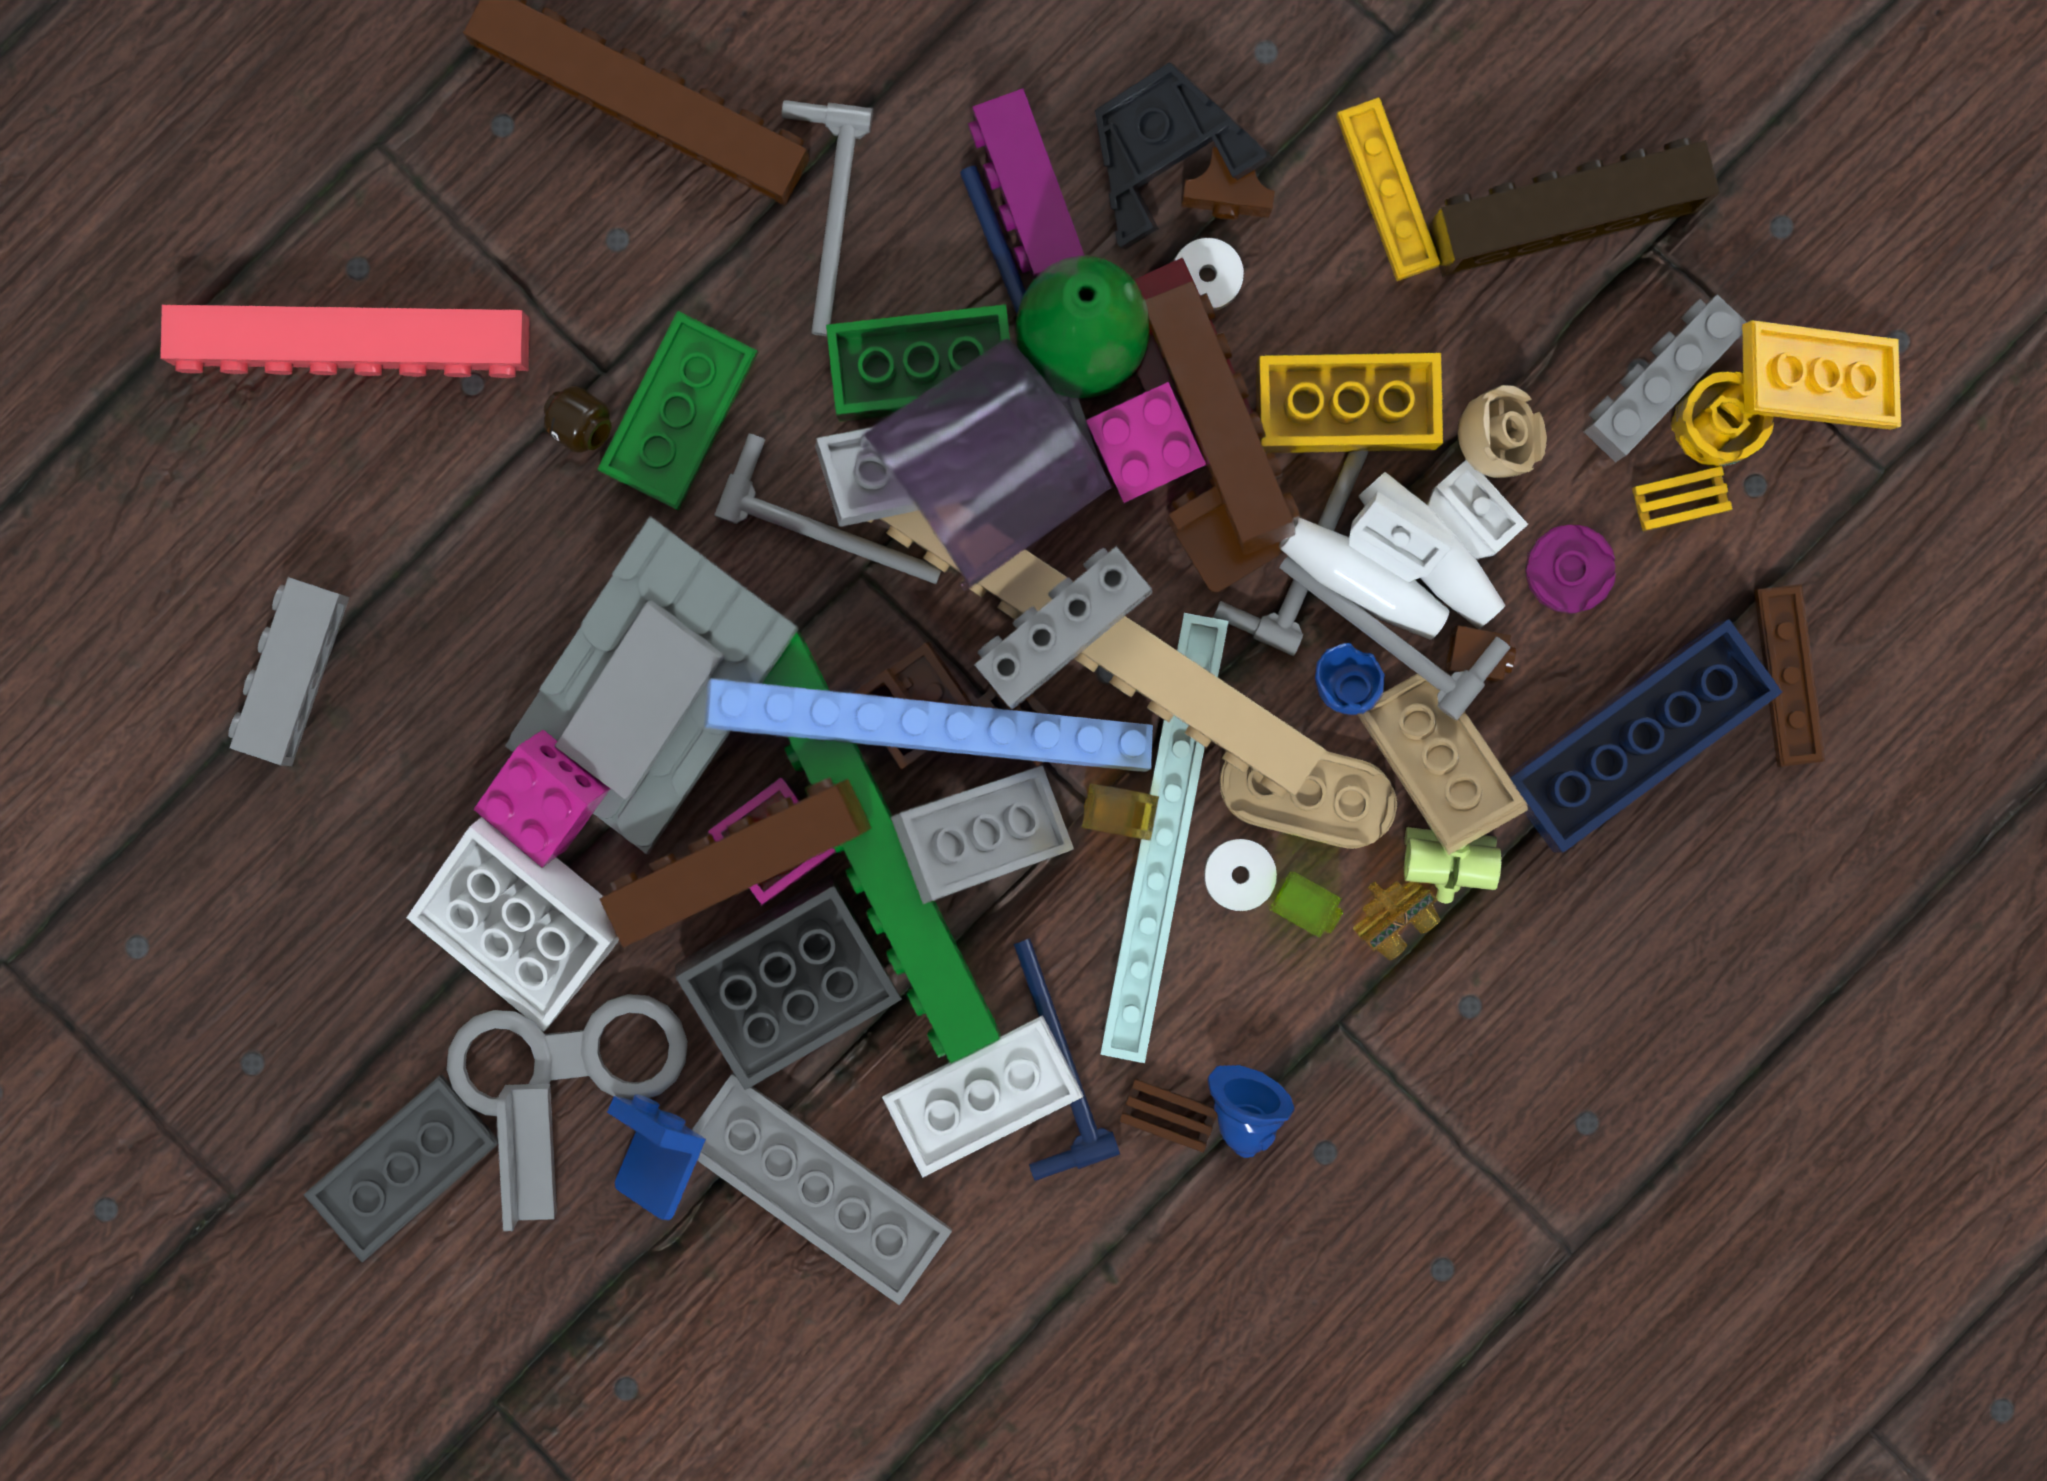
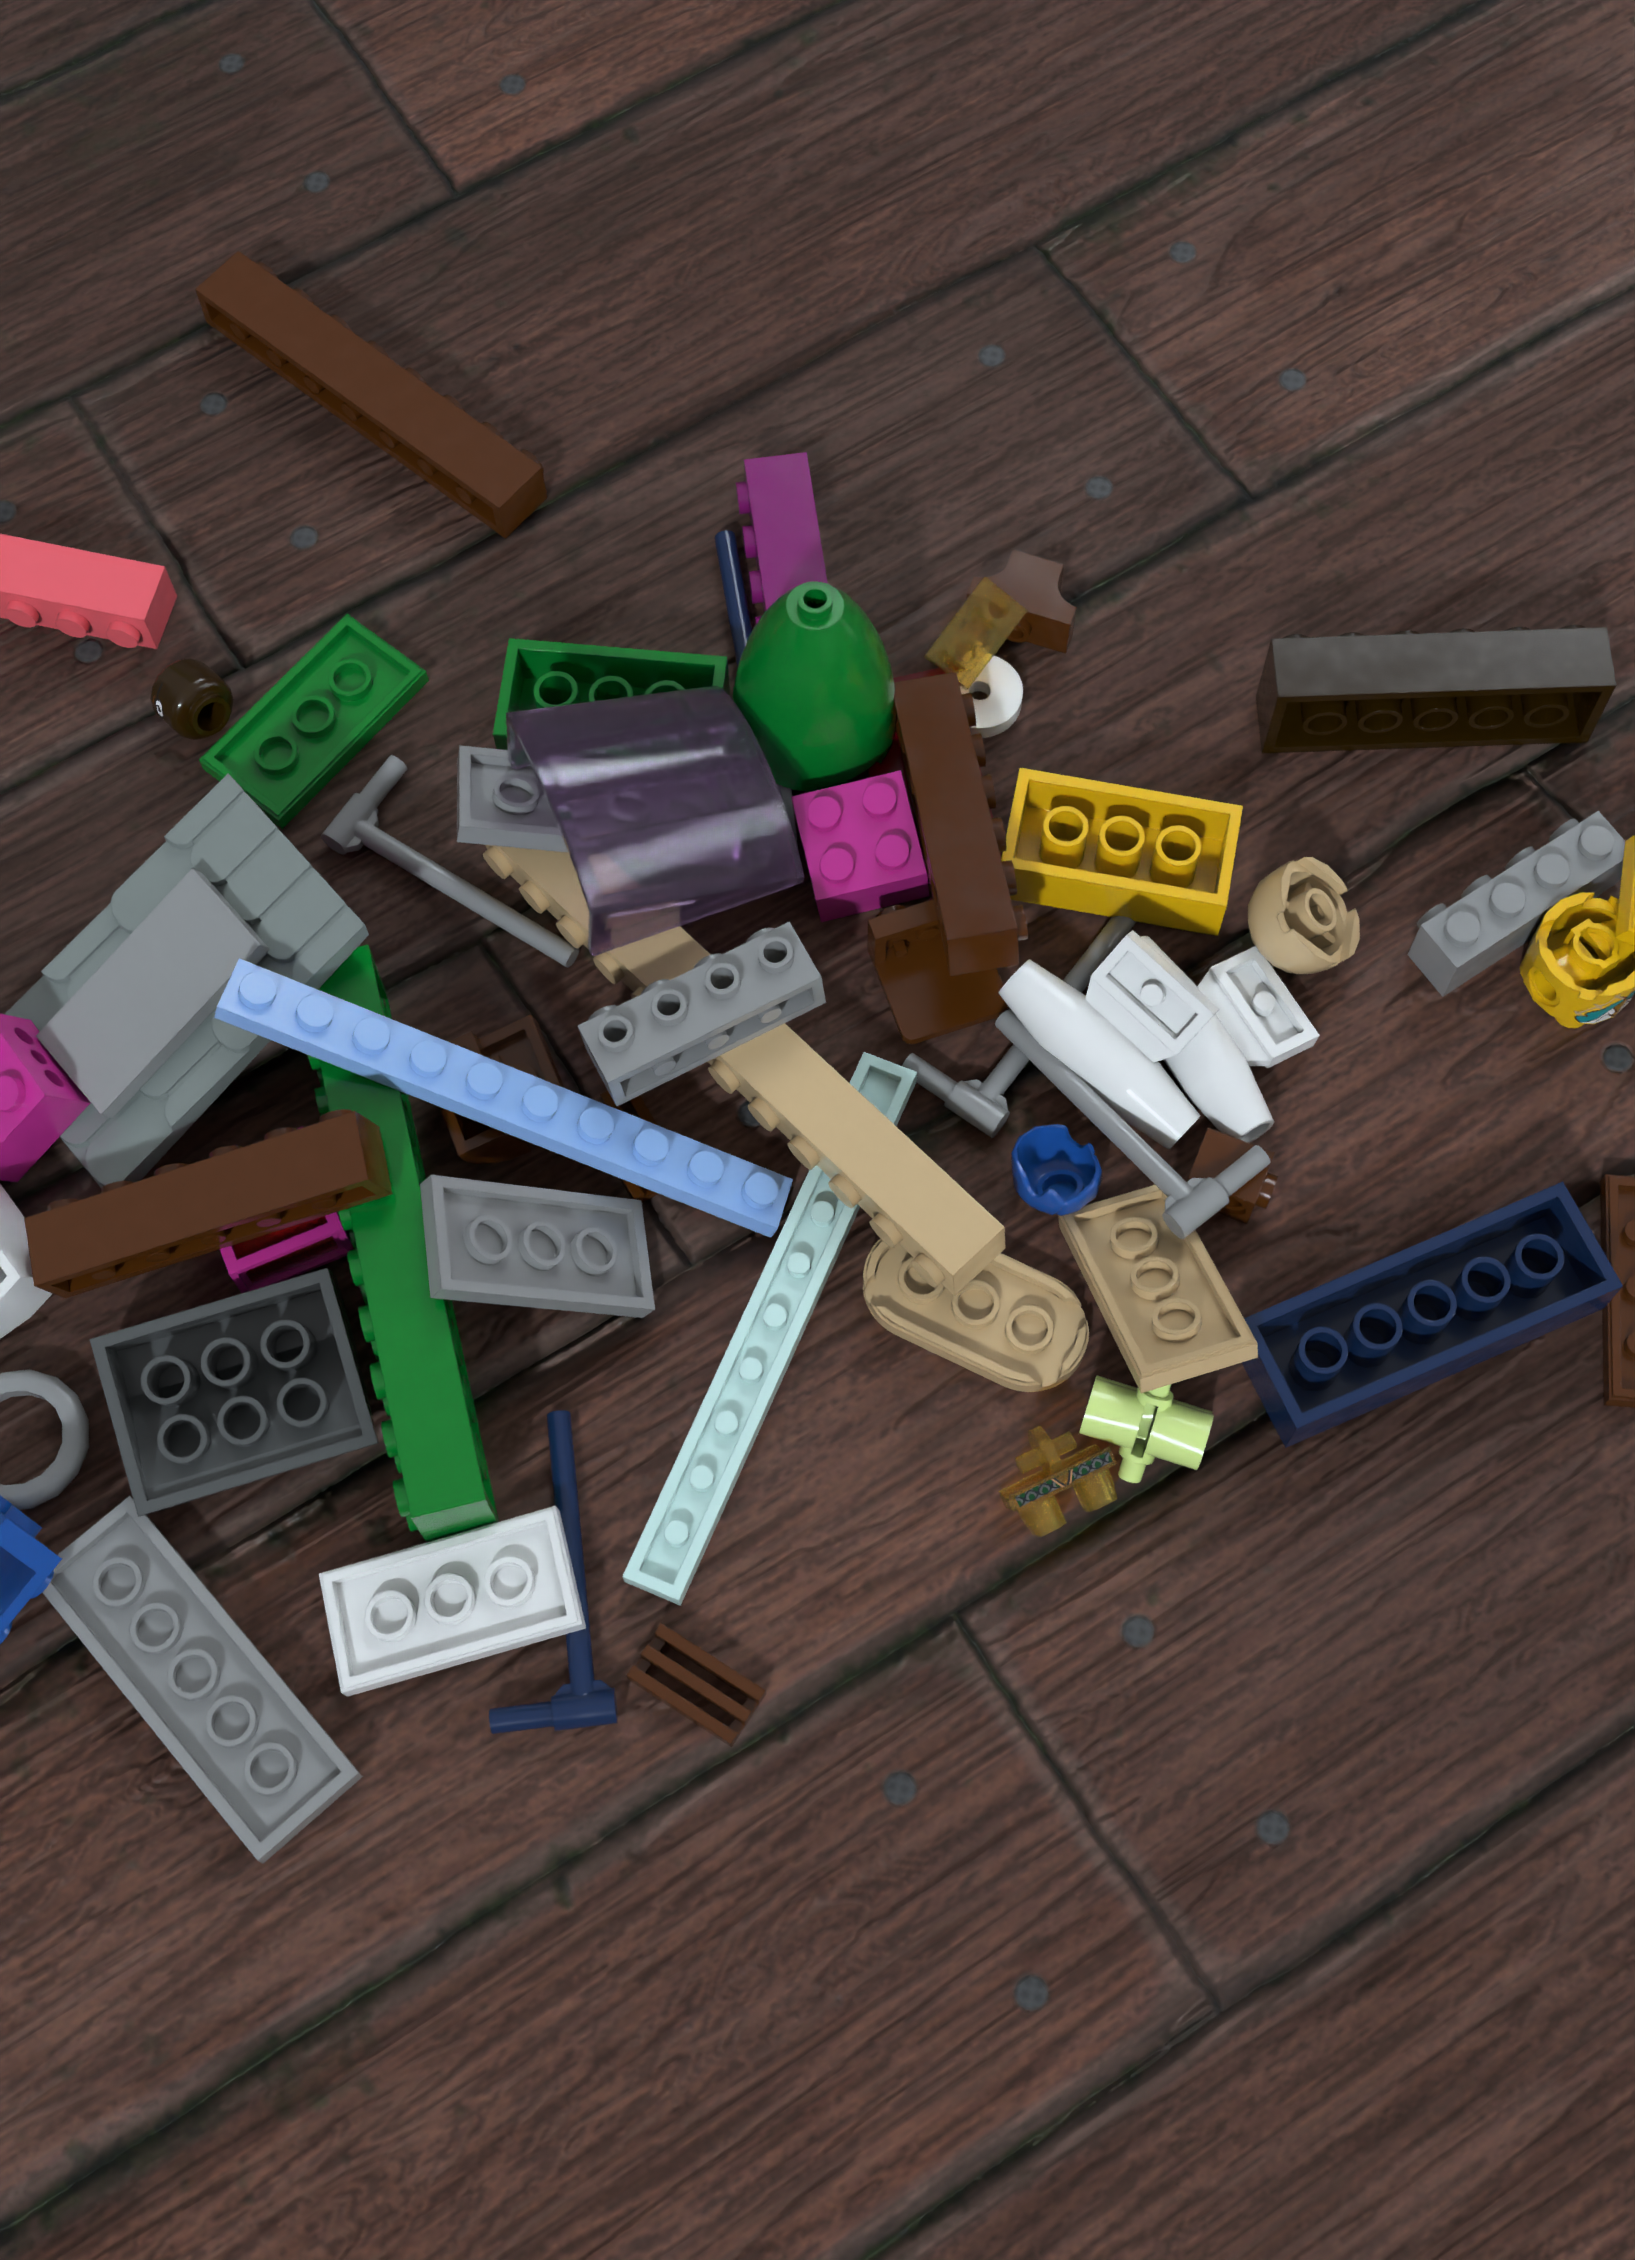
camera: 15 degrees right, 20 degrees down
light grey bar [782,100,873,336] -> none
clear yellow brick [1082,783,1159,841] -> none
black wing [1095,62,1272,250] -> none
white piece [1204,839,1277,911] -> none
blue piece [1207,1065,1295,1158] -> none
clear neon green brick [1269,871,1343,938] -> none
yellow tile [1336,97,1440,281] -> none
magenta tile [1525,524,1616,614] -> none
yellow tile [1632,466,1732,531] -> none
none -> clear yellow hips [923,576,1028,690]

